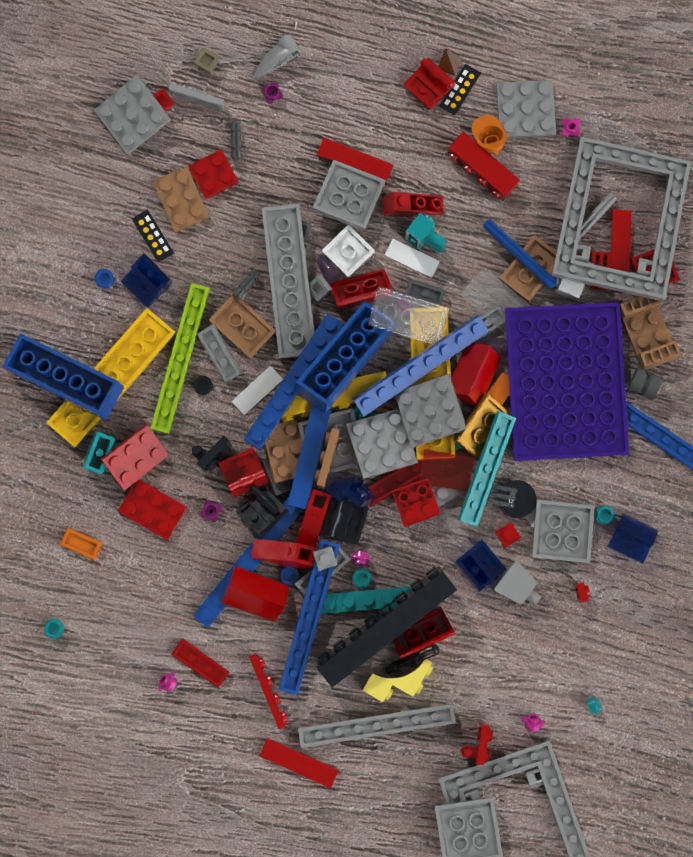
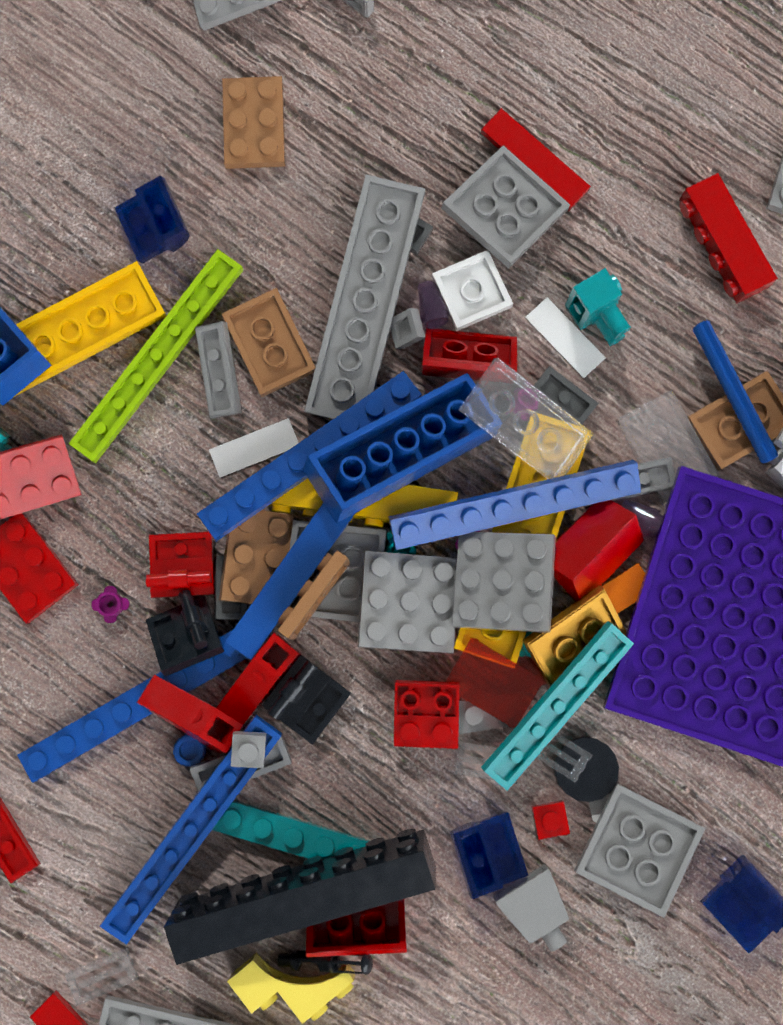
camera: 25 degrees right, 0 degrees up
blue tile [95,269,115,289] -> none
black sticker [132,209,174,263] -> none
red plate [188,149,239,200] -> none
black plate [192,436,232,472] -> none
black tile [193,376,213,395] -> none
red slope [221,566,289,622] -> none
dark grey axle [230,122,242,160] -> none
dark grey axle [232,269,260,300] -> none
red plate [249,653,289,730] -> none
magenta plate [261,82,283,104] -> none
clear blue brick [325,476,376,507] -> none
dark pink plate [351,551,370,567] -> none
teal plate [352,569,372,588] -> none
red tile [361,460,437,507] -> none
red slope [383,192,444,217] -> none
red plate [403,58,456,111] -> none
reddish brown slope [438,48,462,76] -> none
black sticker [439,64,481,116] -> none
orange piece [471,115,507,155] -> none
red plate [574,582,591,603] -> none
teal plate [595,506,614,525] -> none

